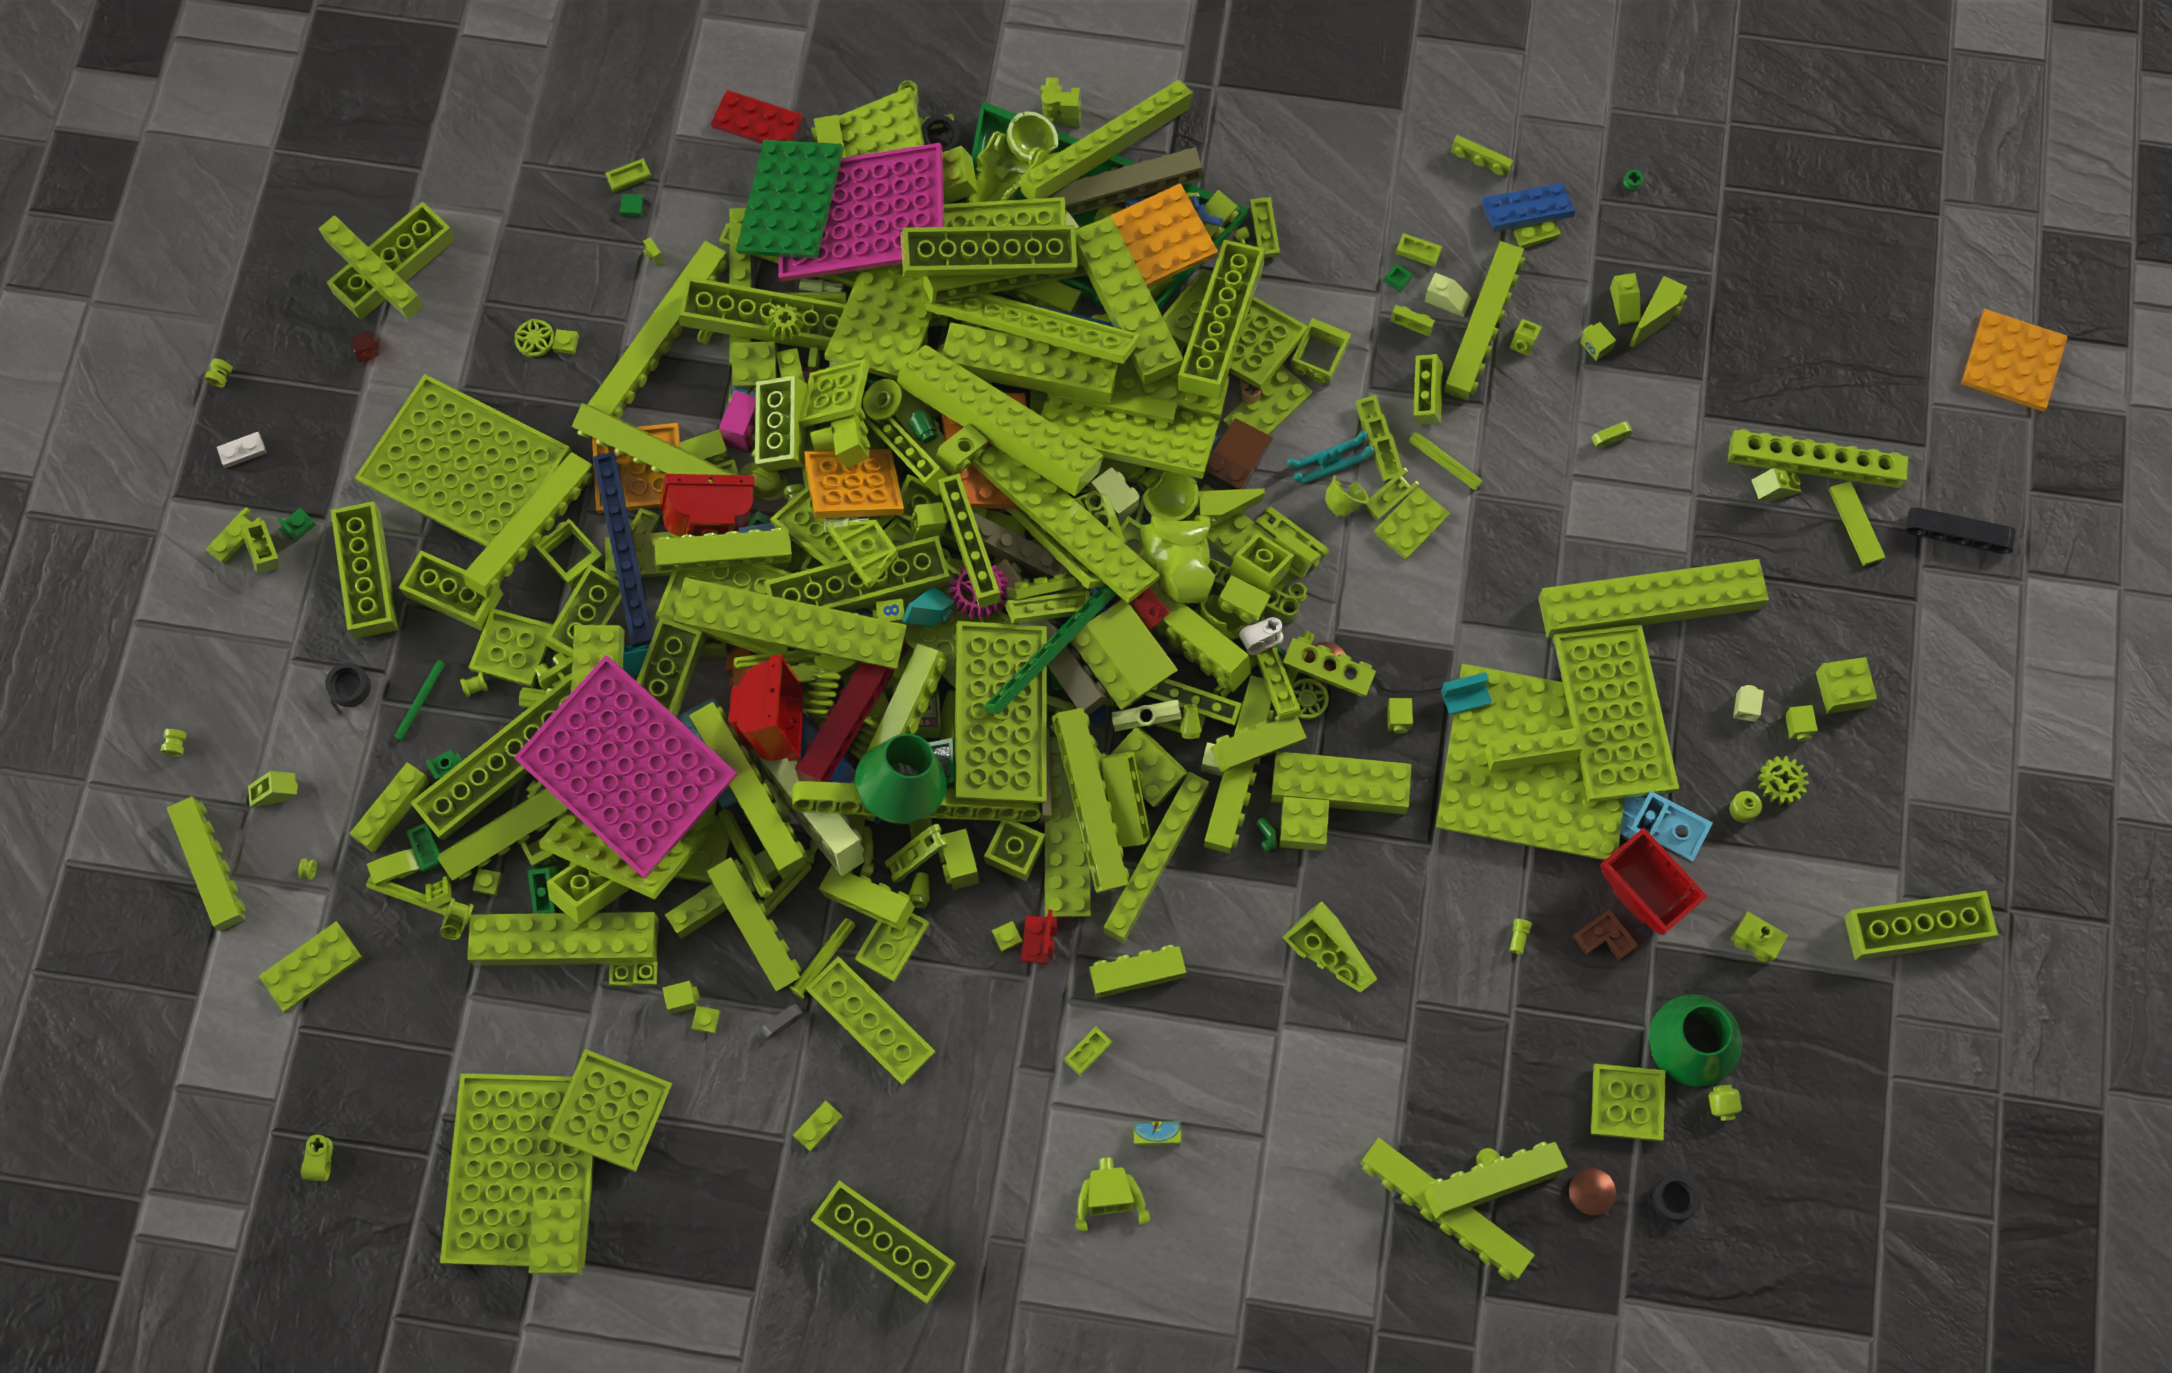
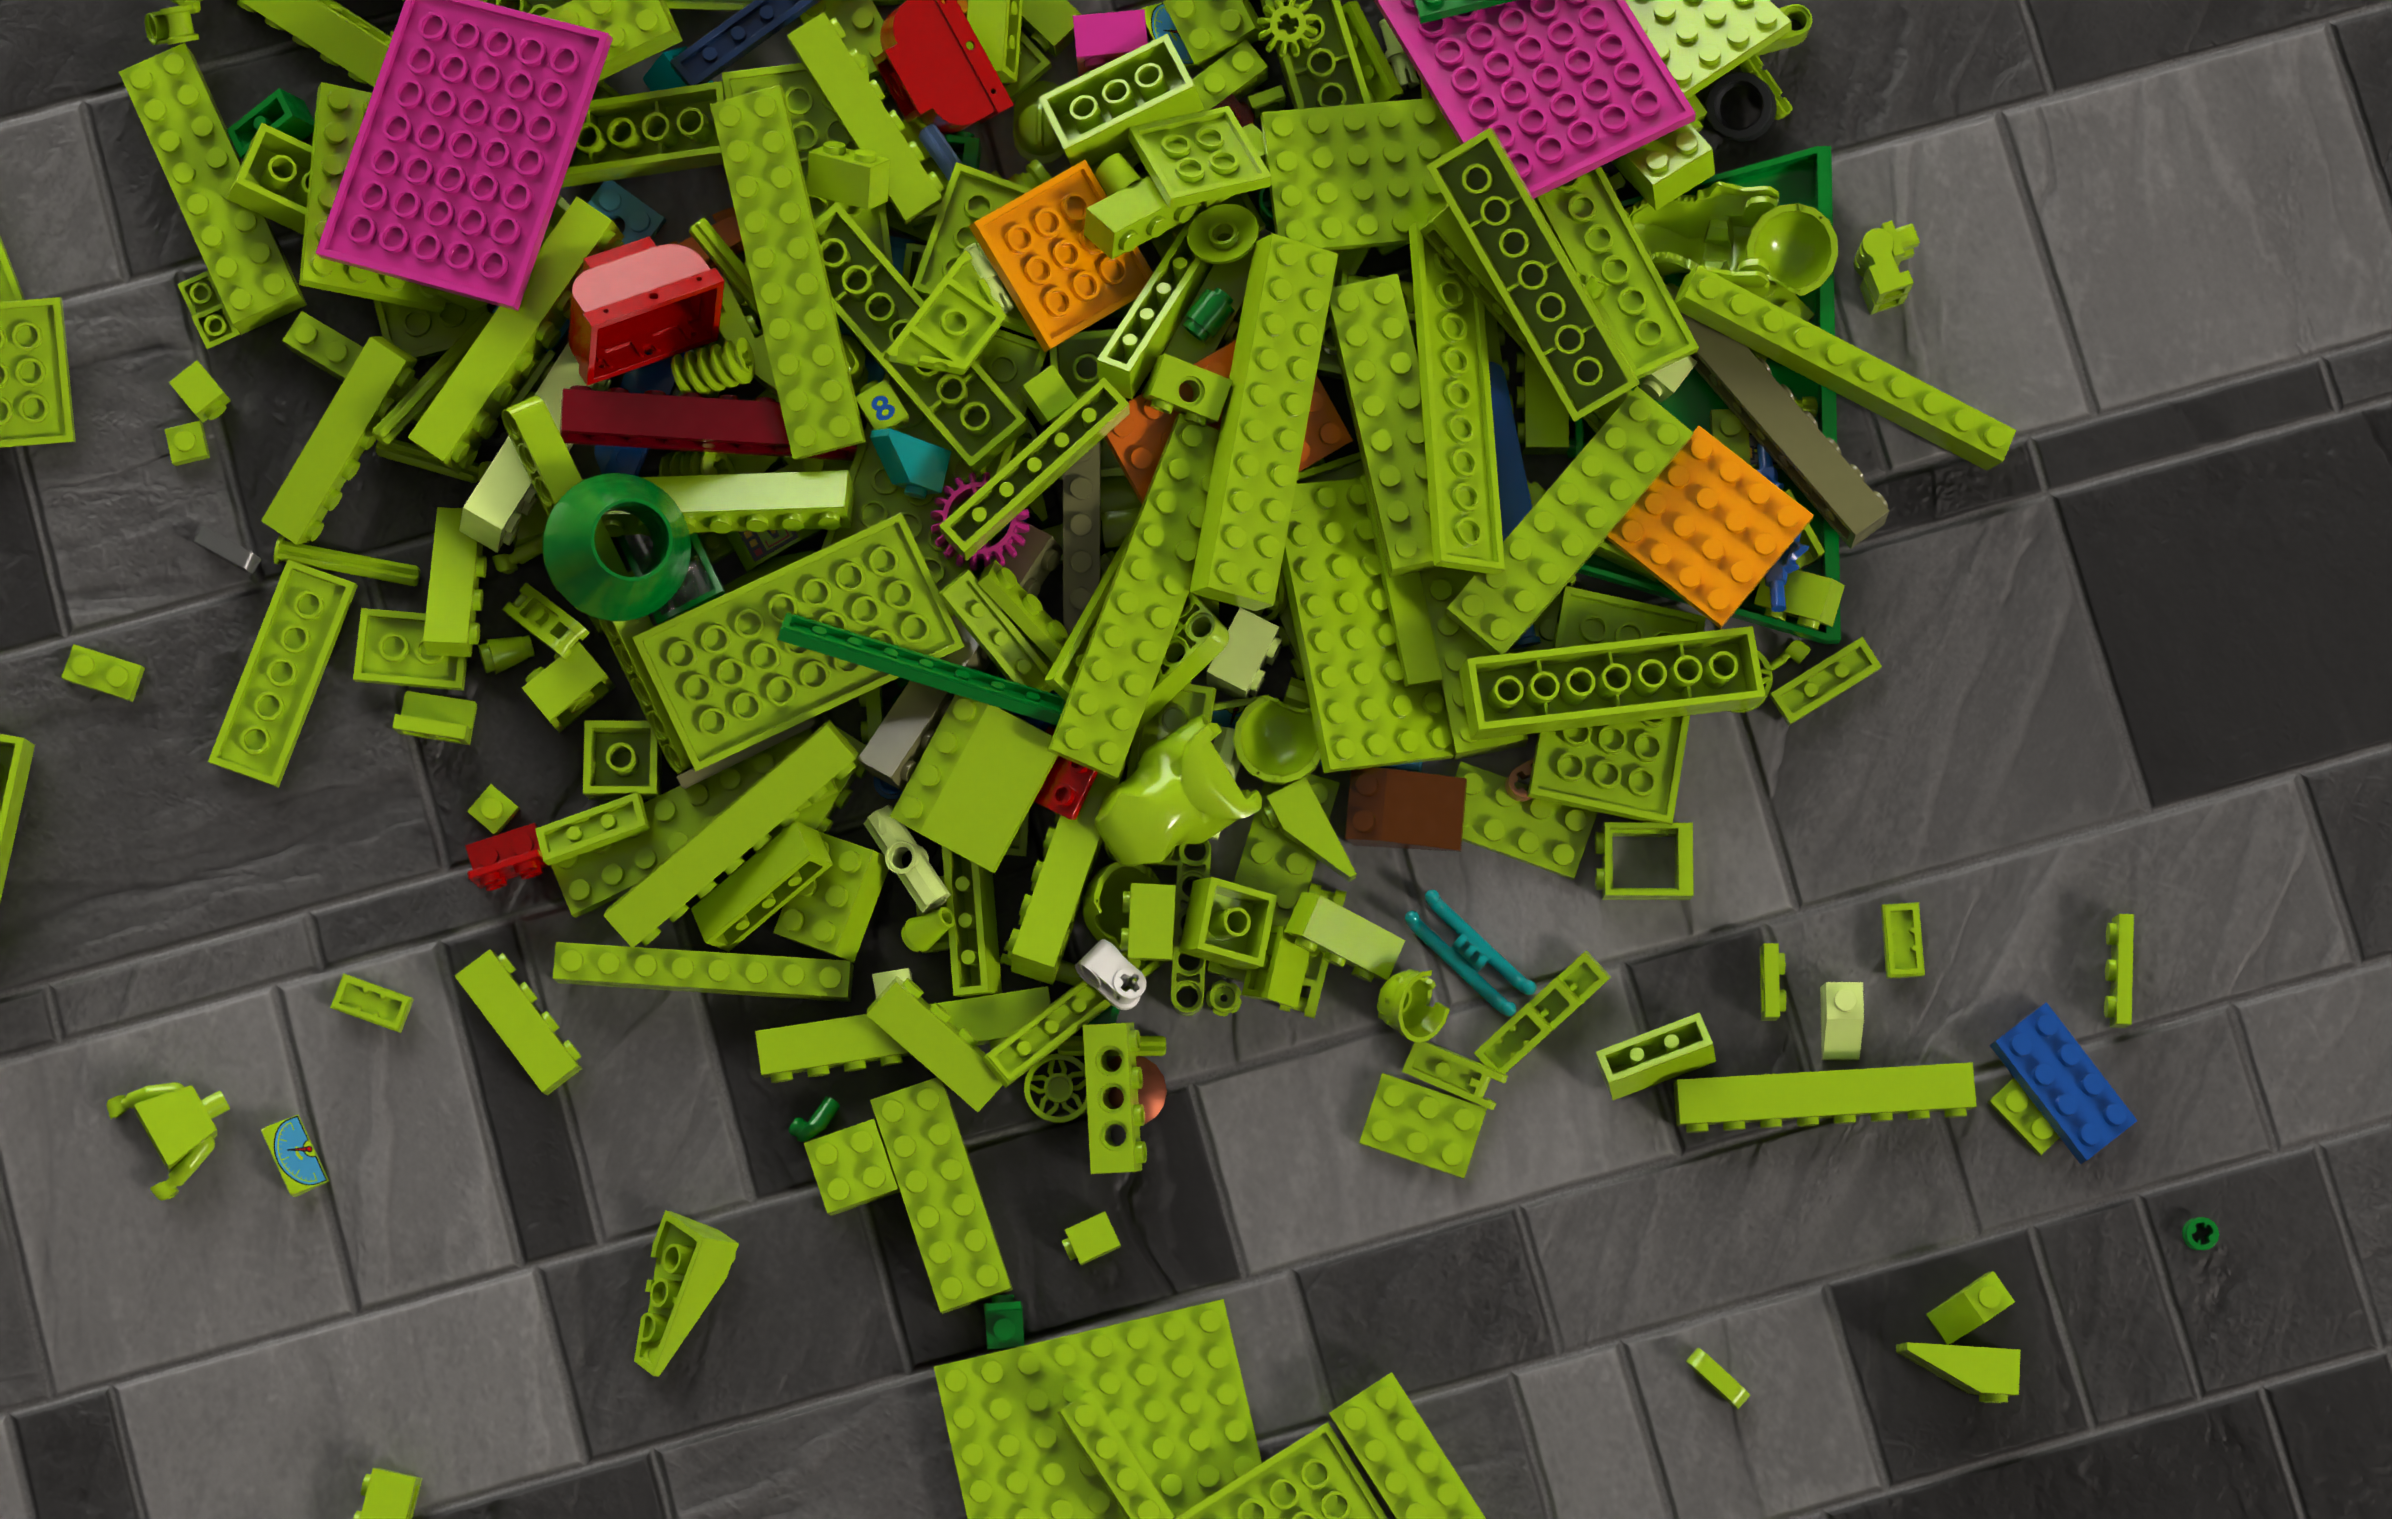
camera: 65 degrees right, 10 degrees up
lime plate [473,868,502,896] -> none
lime panel [520,838,557,869] -> none
green tile [1383,263,1413,292] -> none
lime axle [1409,432,1482,490] -> none
teal panel [1441,672,1492,715] -> none
lime bracket [1510,319,1542,356] -> none
lime brick [1580,322,1616,361] -> none
none -> lime panel [392,691,477,745]
none -> lime plate [535,792,650,866]
none -> lime brick [807,141,890,210]
none -> green bracket [984,1295,1025,1350]
none -> lime brick [1284,891,1405,982]

